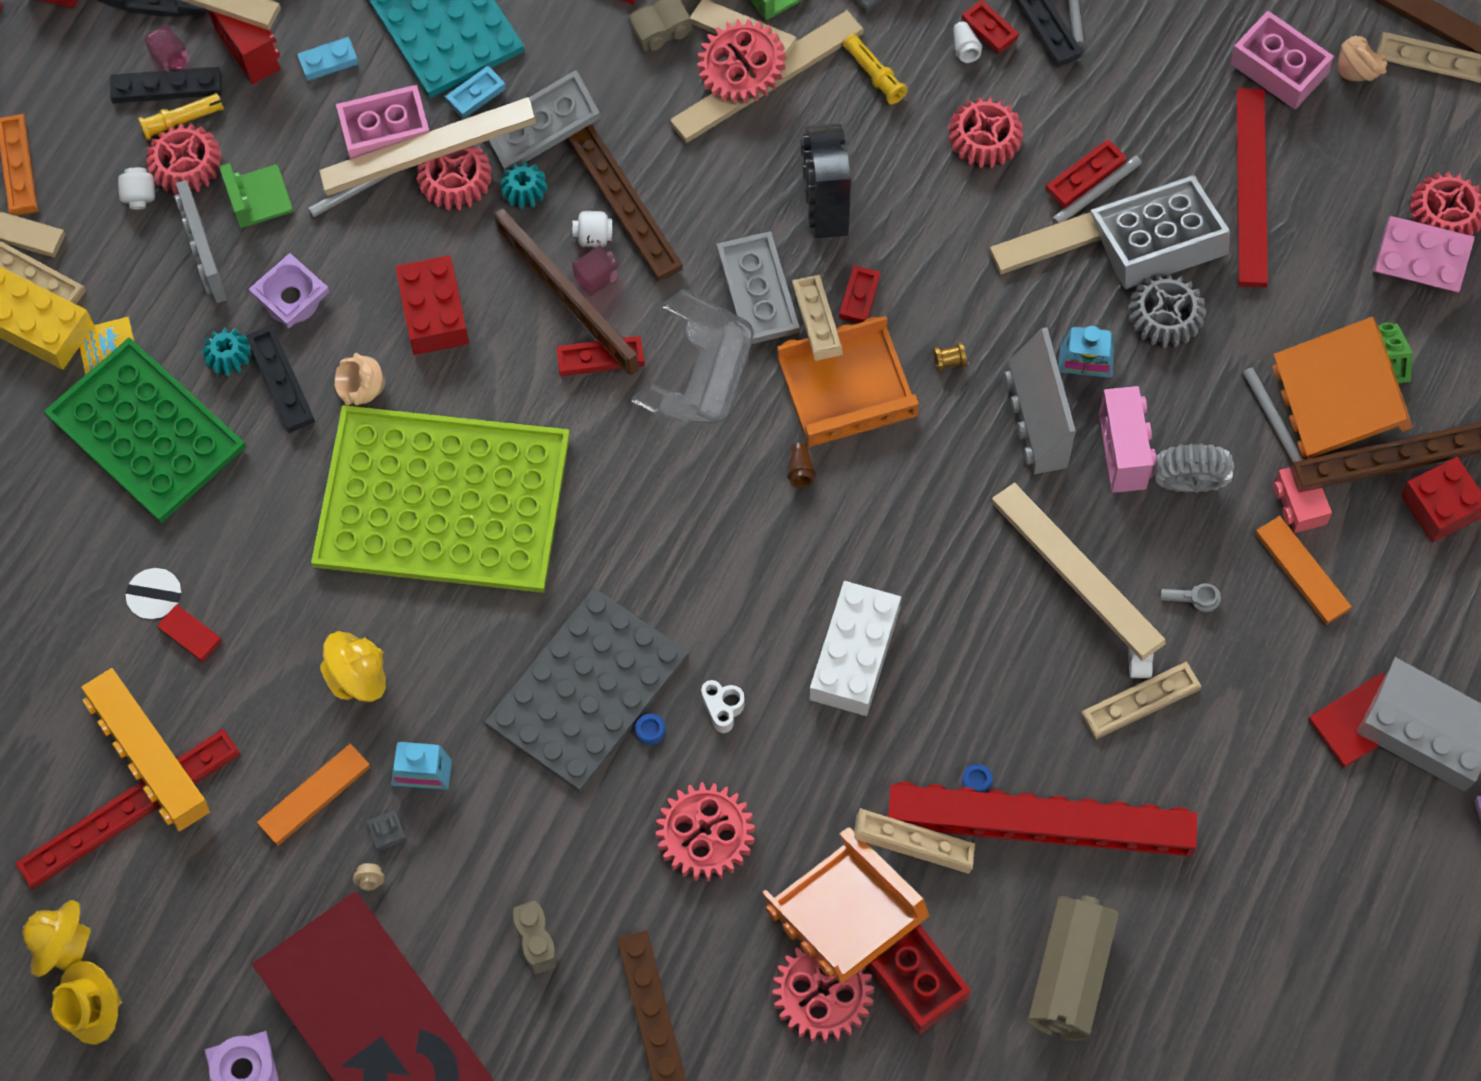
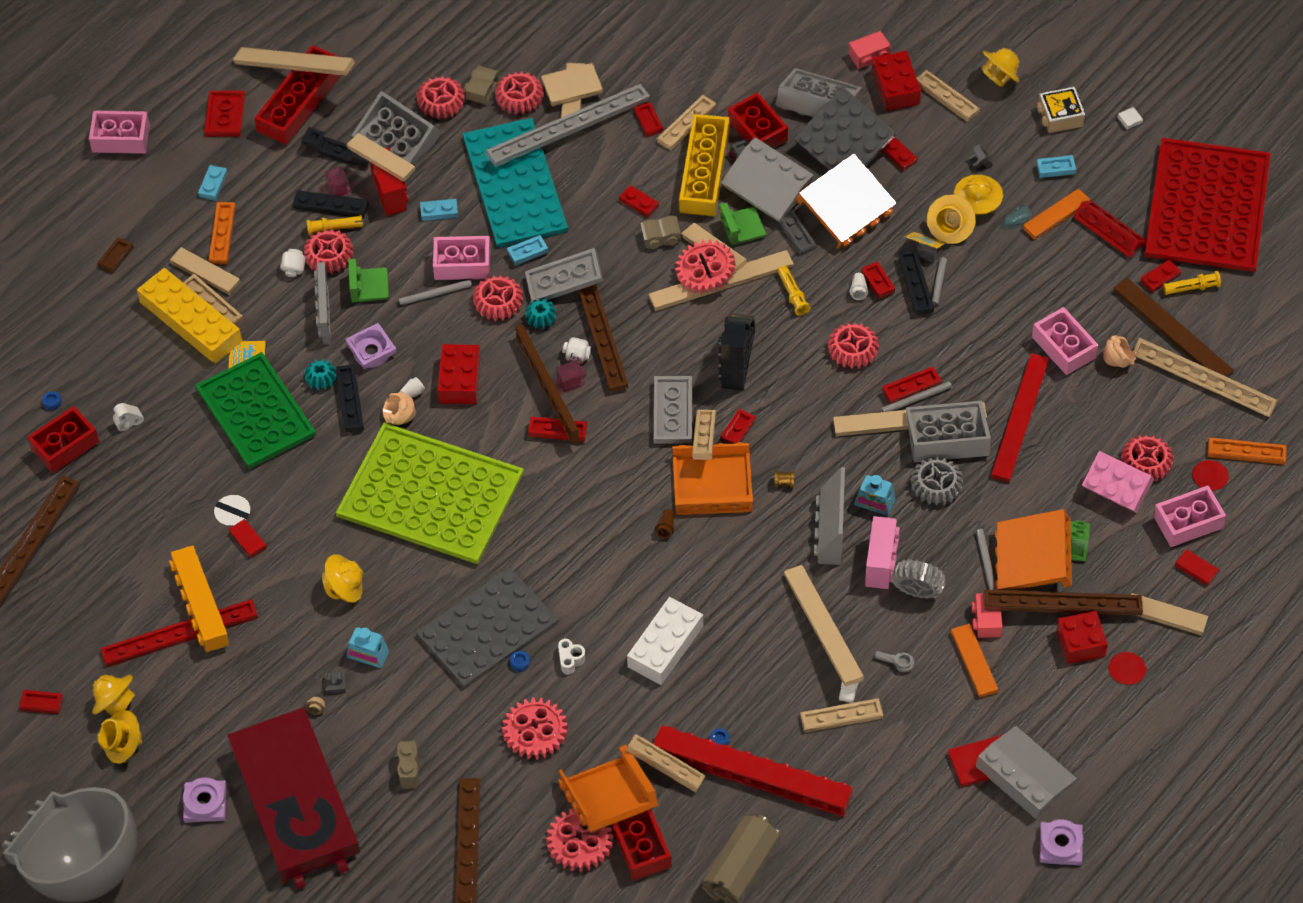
camera: 15 degrees right, 10 degrees down
orange tile [257,744,371,846] -> none
tan tile [320,97,537,196] -> none
clear windscreen [631,289,754,423] -> none
none -> white cone [399,377,425,398]

